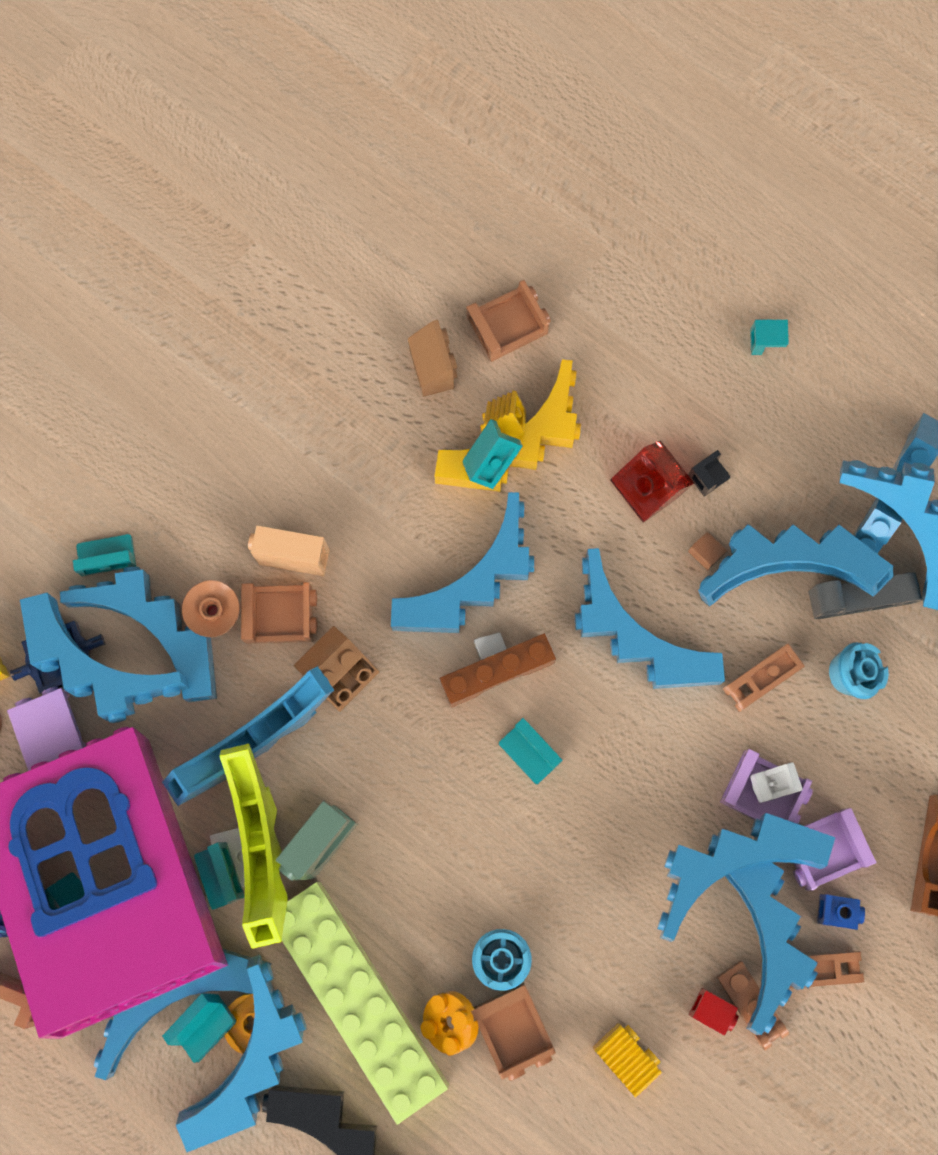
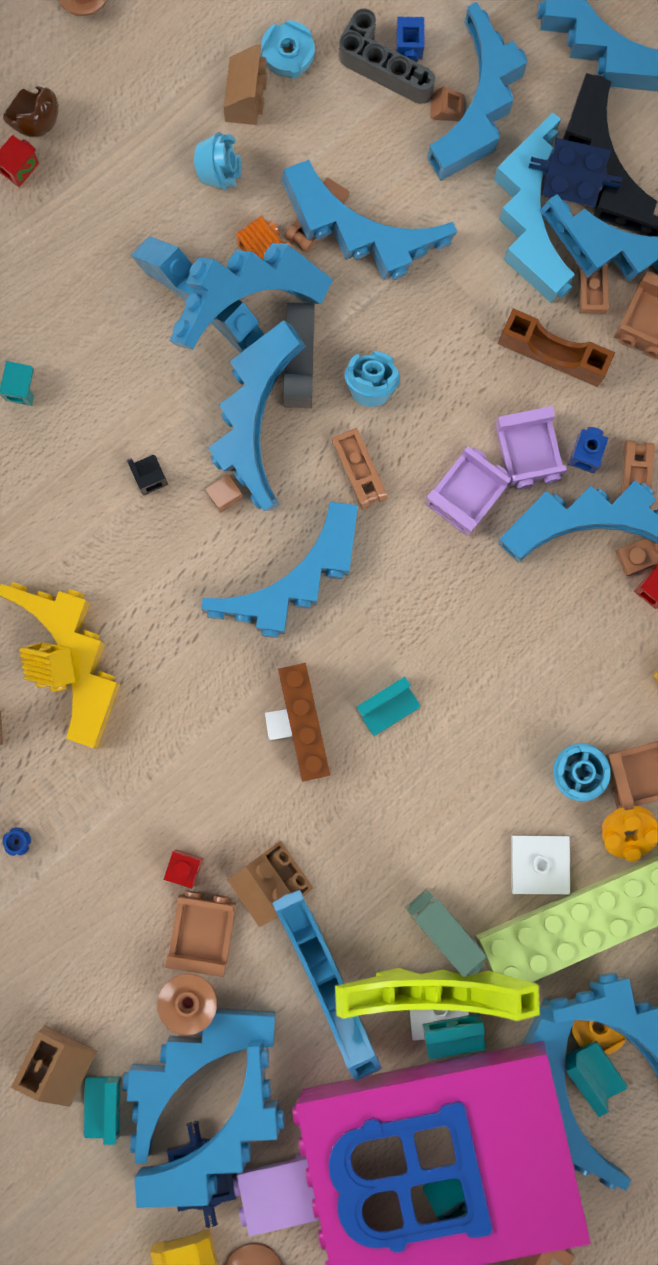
camera: 90 degrees left, 5 degrees up
light nougat brick [248,526,330,576] -> none
dark azure arch [391,492,534,633] -> none
teal panel [463,419,523,489] -> none
clear red slope [610,440,694,523] -> none
dark azure arch [657,813,835,942] -> none
white bracket [750,762,803,803] -> none
none -> blue plate [2,827,31,856]
none -> medium nougat slope [11,1025,97,1107]
none -> red brick [163,850,203,889]
none -> white plate [511,835,570,894]

